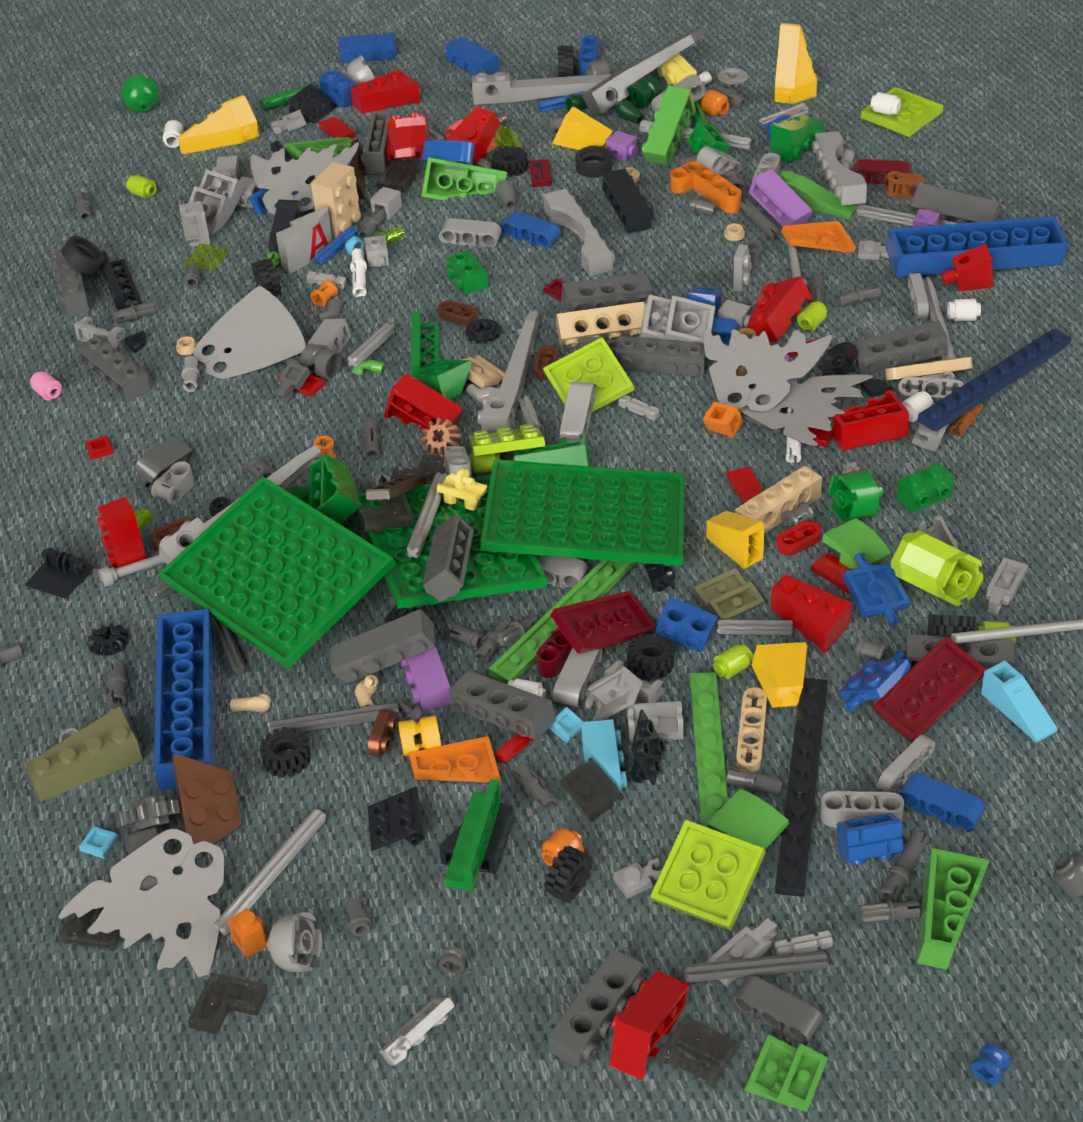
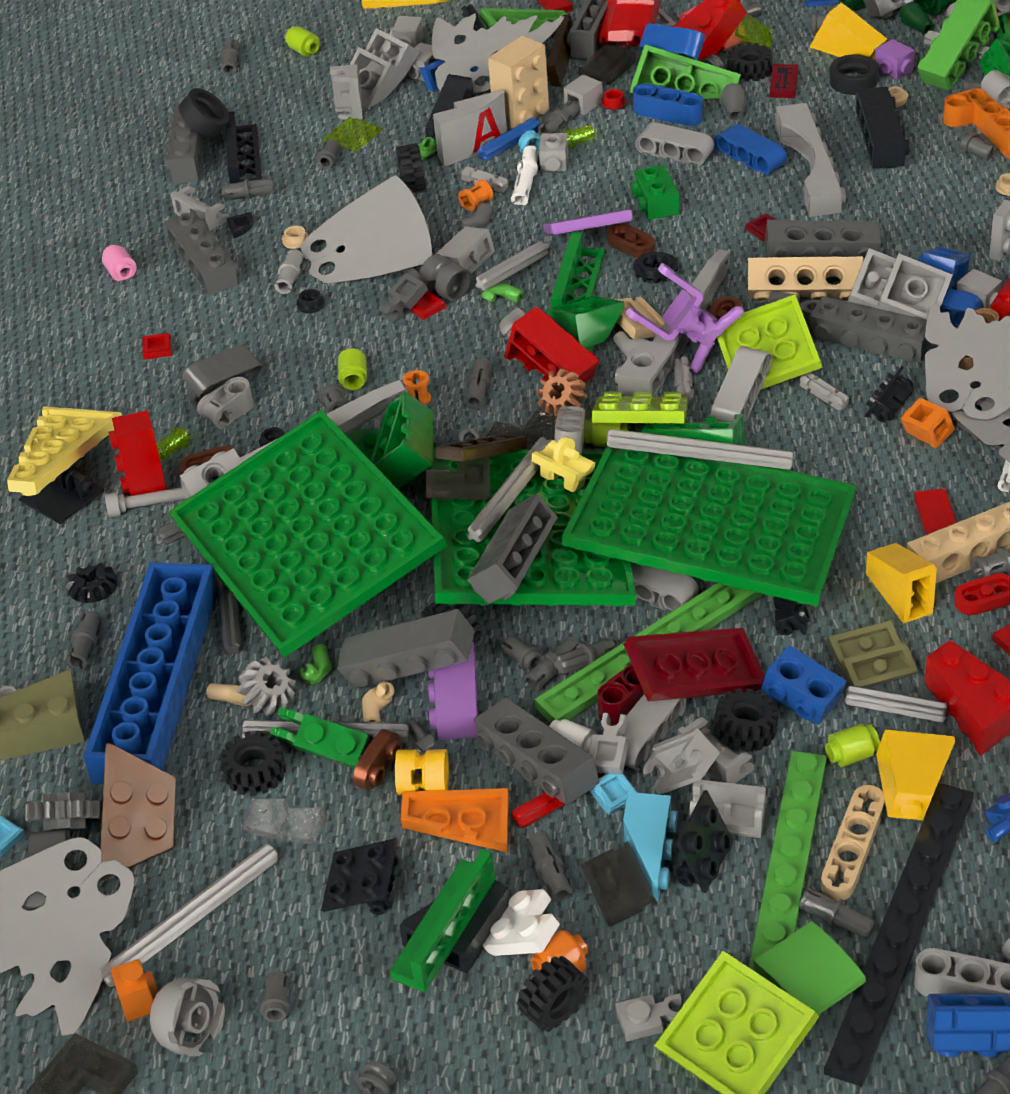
camera: 15 degrees right, 0 degrees up
none -> light yellow wing [7,406,122,496]
none -> light grey gear [237,657,296,717]
none -> clear slope [242,799,326,844]
none -> green hinge [269,707,370,769]
none -> black plate [296,289,325,313]
none -> bright green arm [299,644,332,685]
none -> lime brick [338,348,367,391]
none -> white plate [482,889,560,956]
none -> light grey arm [499,308,525,339]
none -> medium lavender tile [543,210,633,235]
none -> light grey plate [588,713,629,774]
none -> red plate [602,89,626,110]
none -> light grey axle [607,429,793,469]
none -> medium lavender piece [625,263,744,374]
none -> blue beam [633,83,703,126]
none -> black hinge [864,366,913,423]

